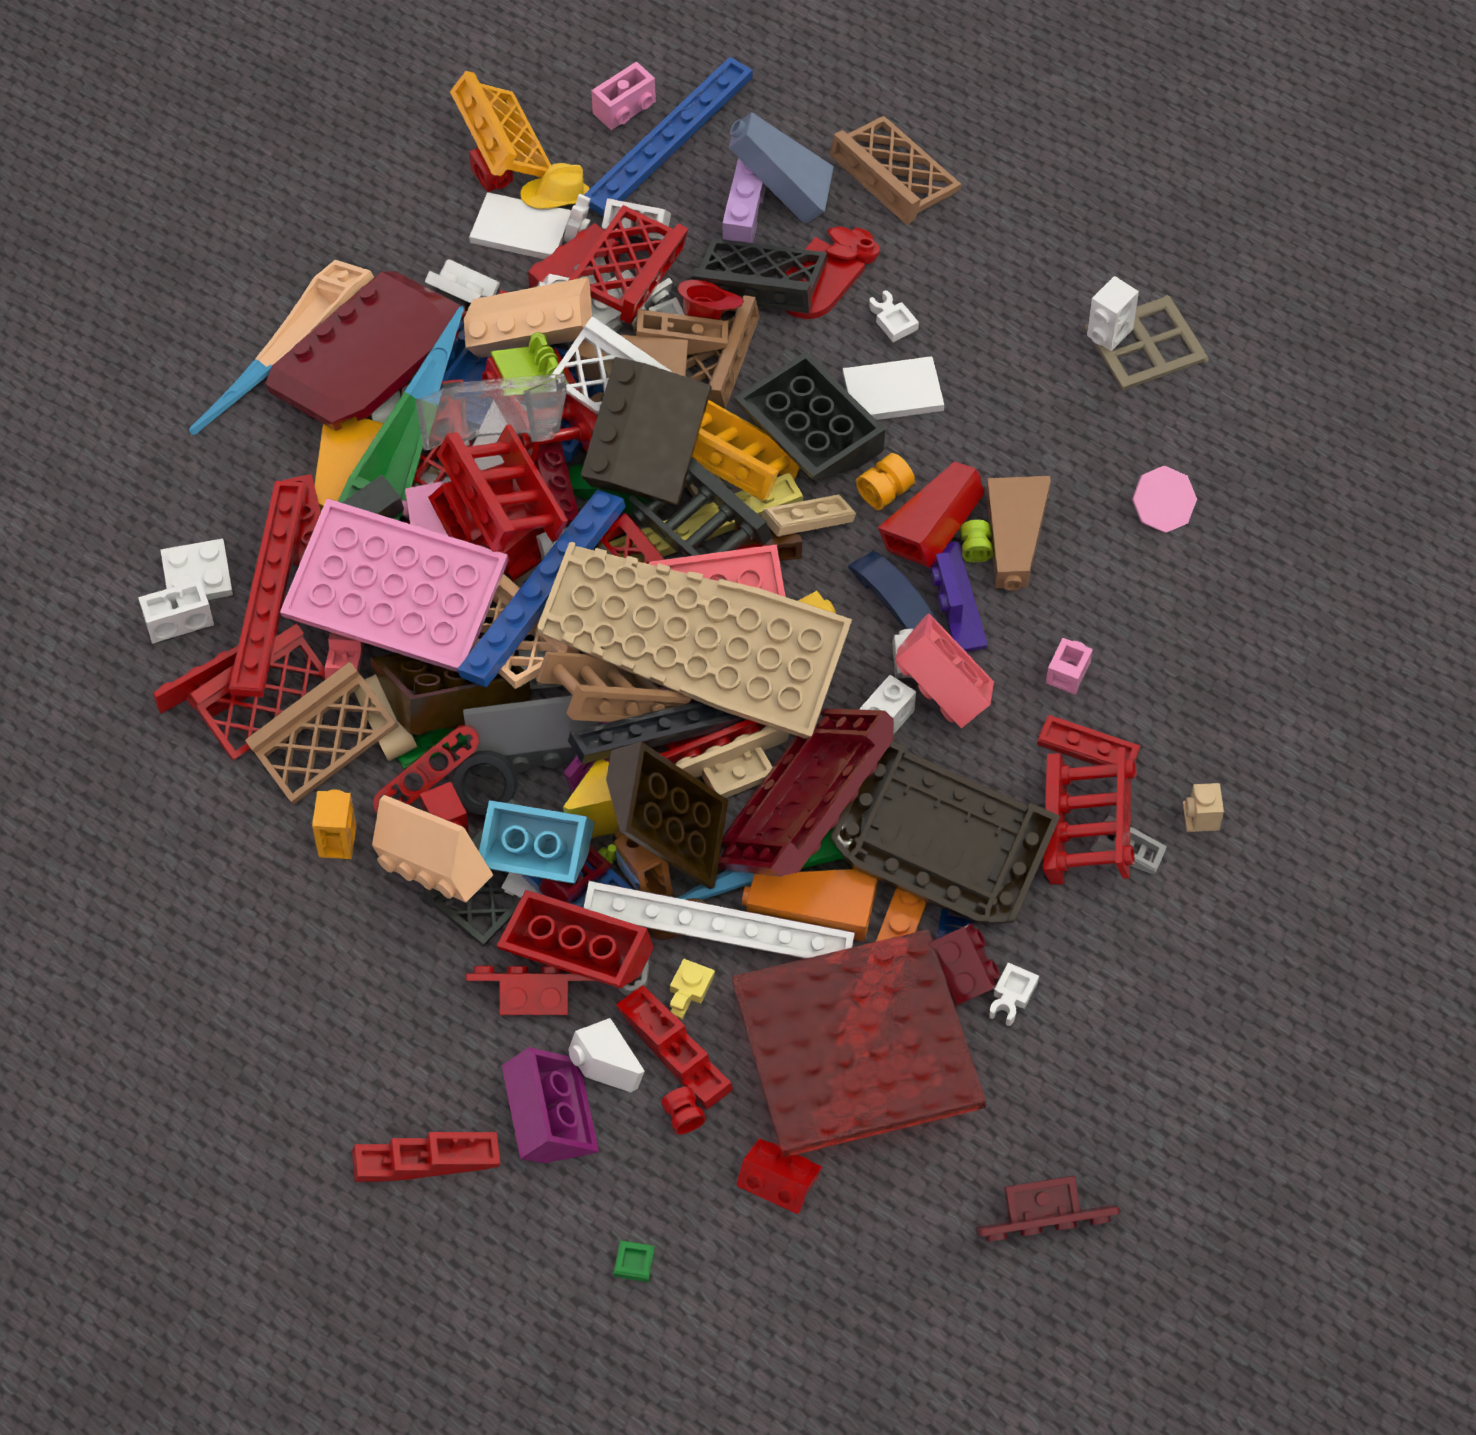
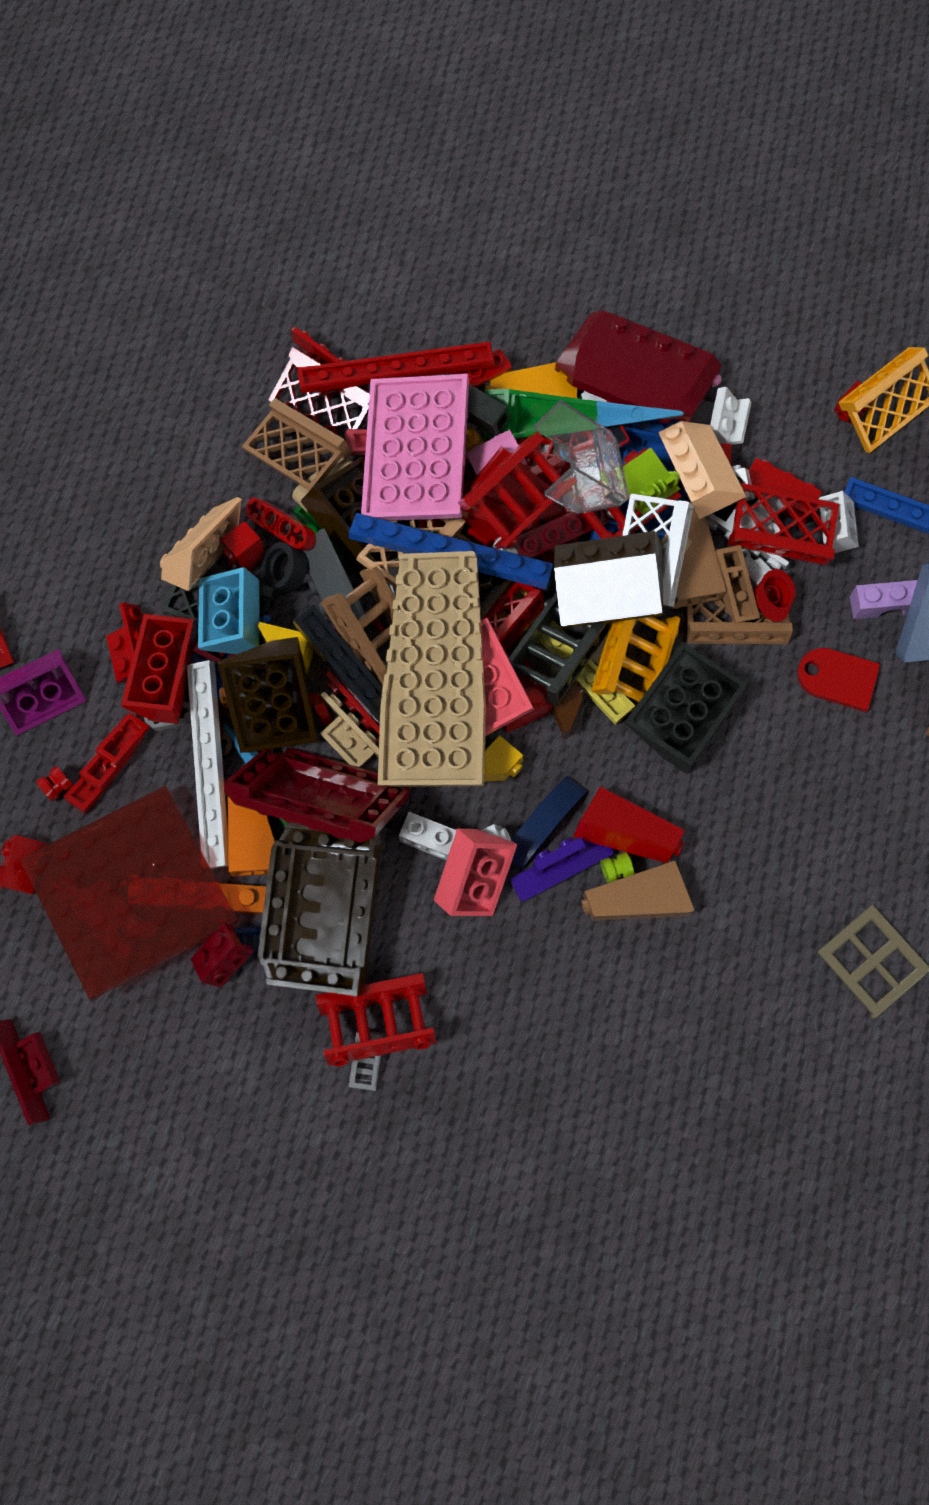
camera: 75 degrees right, 15 degrees up
white brick [138,579,214,644] -> none
white plate [161,539,233,600] -> none
light nougat plate [189,260,374,435] -> none
light orange brick [312,789,357,859] -> none
white tile [469,192,571,259] -> none
yellow piece [520,163,589,209] -> none
white plate [563,194,591,242] -> none
white slope [568,1018,645,1092] -> none
light yellow plate [670,959,715,1020] -> none
pearl dark grey fence [691,238,828,314] -> none
tan tile [761,495,856,537] -> none
red plate [825,226,880,264] -> none
white tile [842,356,944,420] -> none
light orange wheel [856,453,915,511] -> none
white plate [869,290,919,342] -> none
white plate [989,963,1039,1026] -> none
red tile [1037,715,1141,765] -> none
bright pink brick [1046,638,1093,695] -> none
white brick [1087,276,1139,351] -> none
bright pink piece [1132,465,1197,533] -> none
tan brick [1183,783,1224,832] -> none

